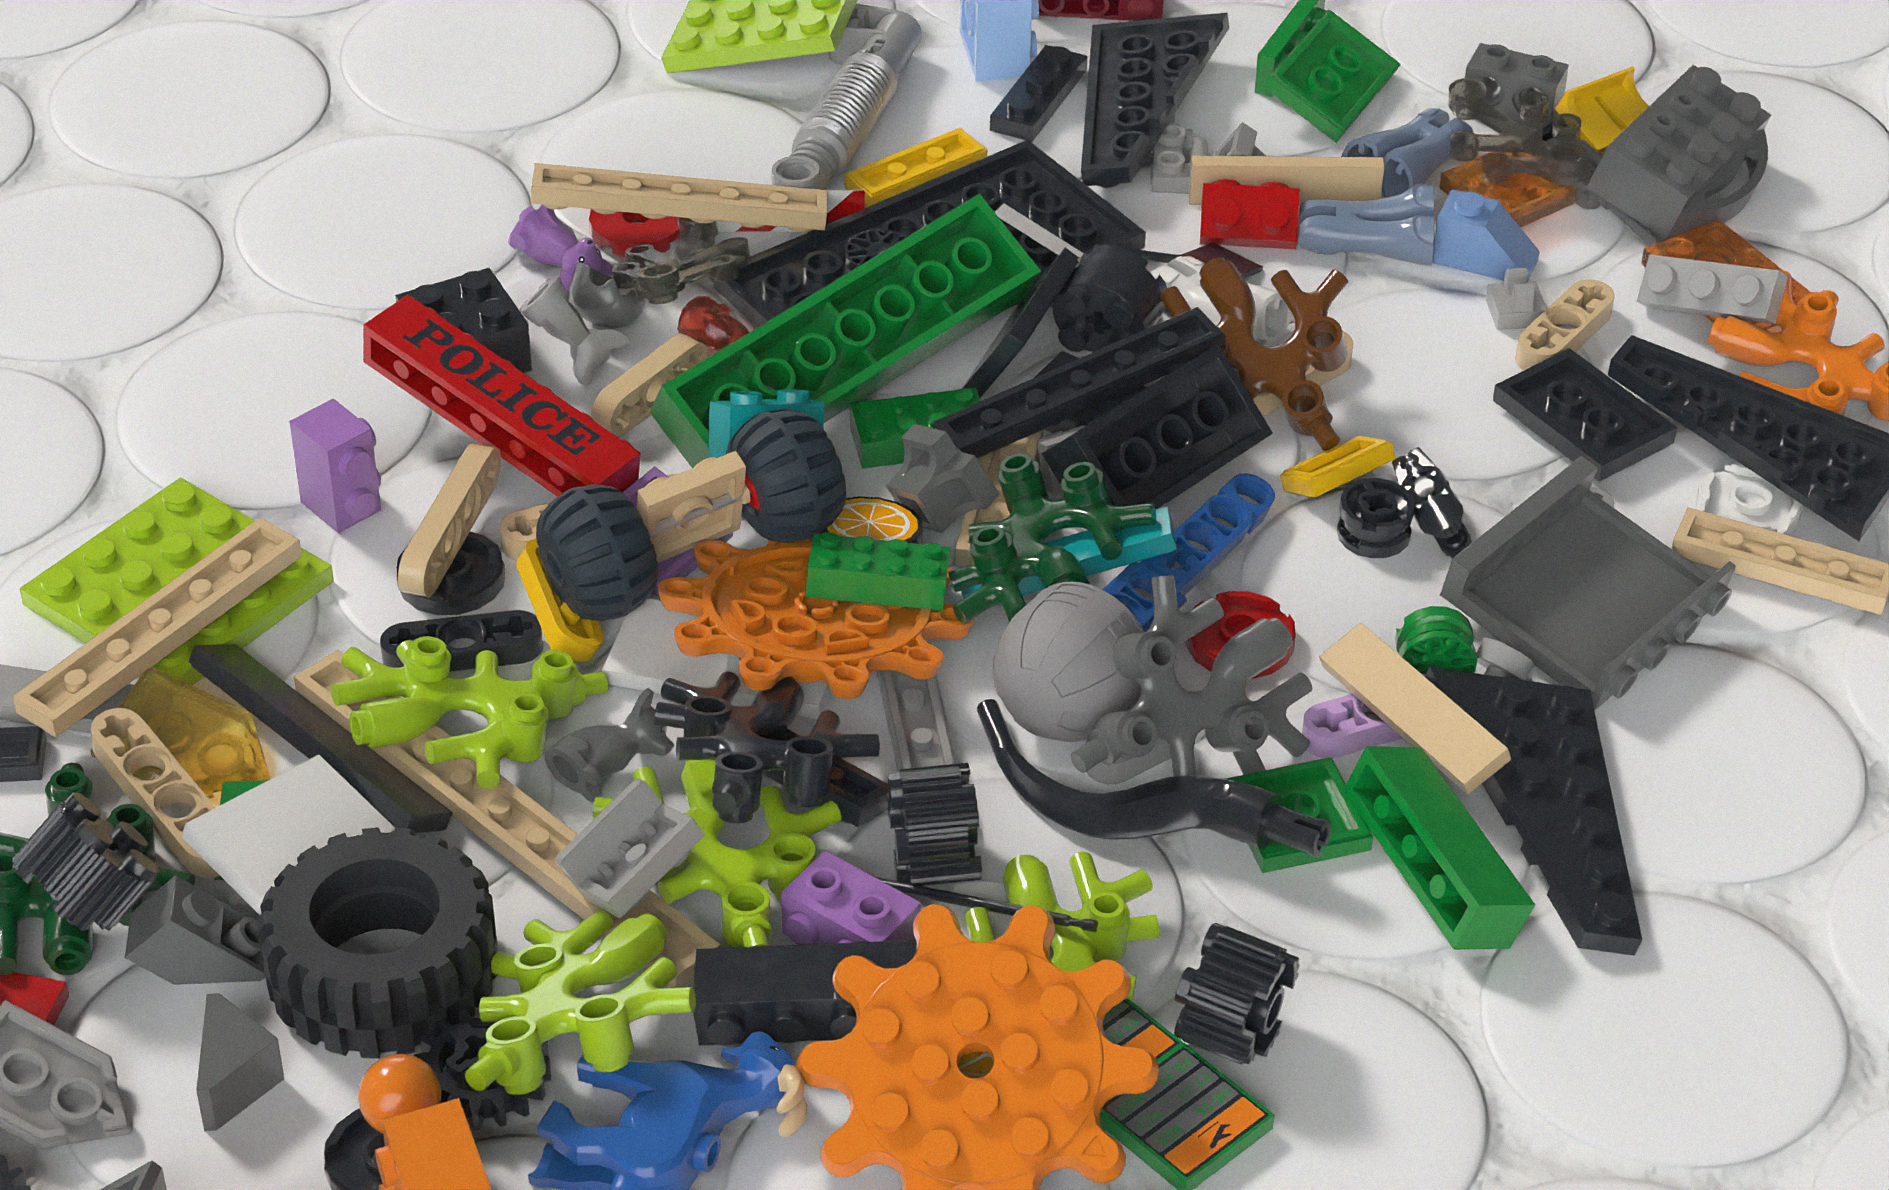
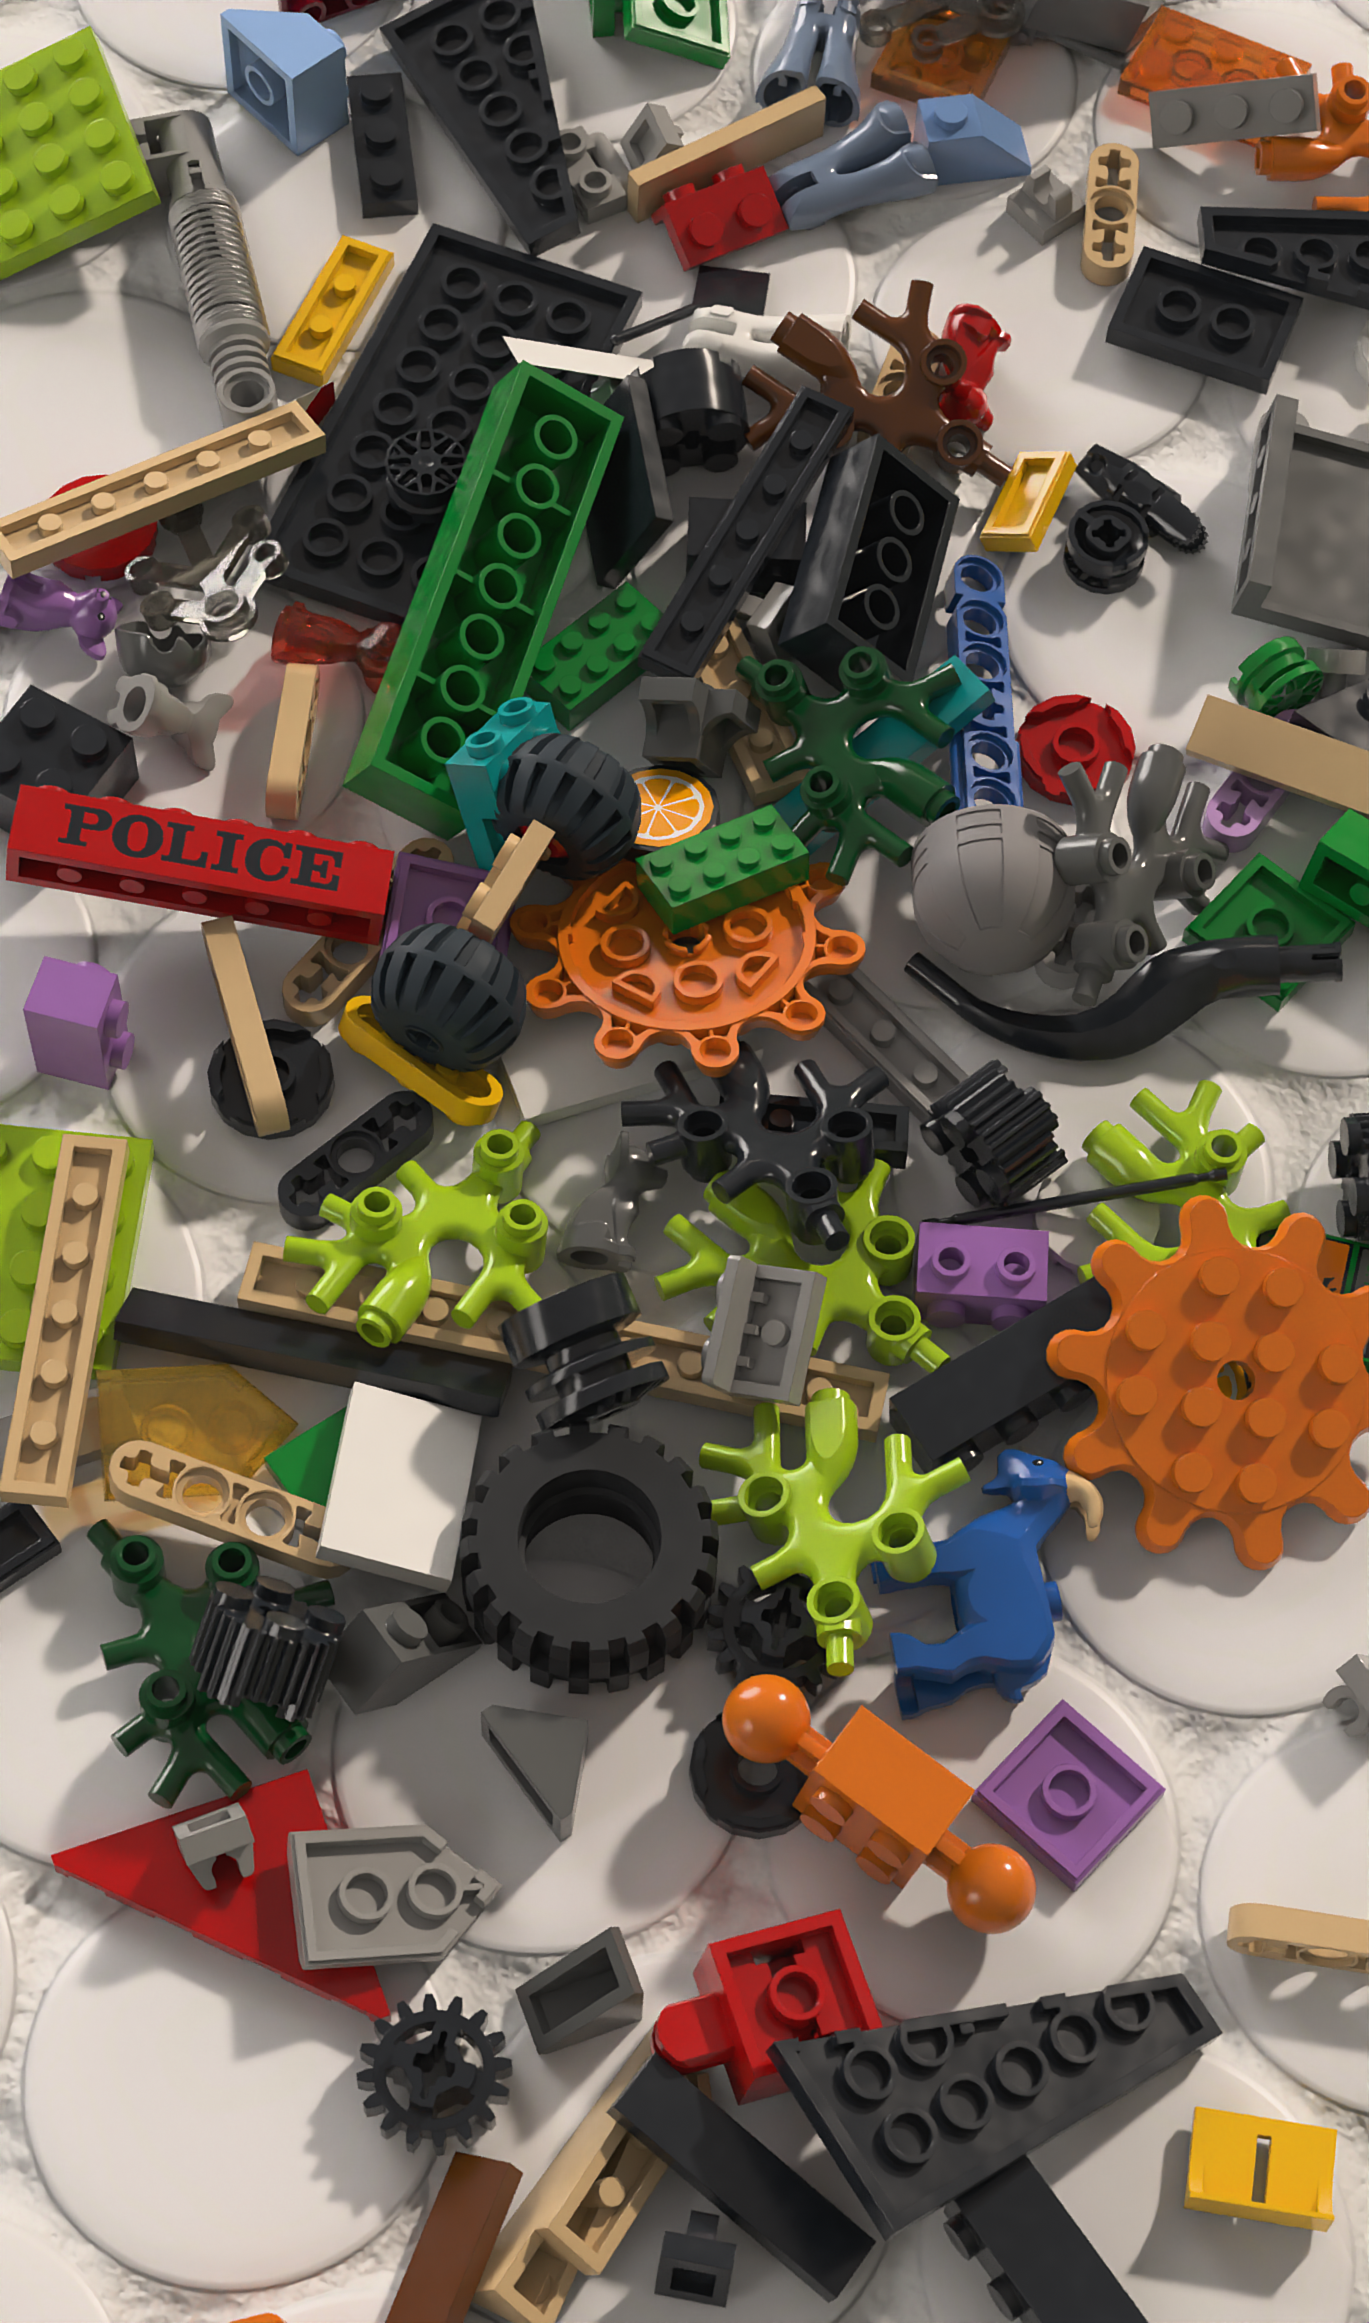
camera: 35 degrees left, 20 degrees up
none -> black wheel [497,1272,670,1432]
none -> red animal [939,303,1012,432]

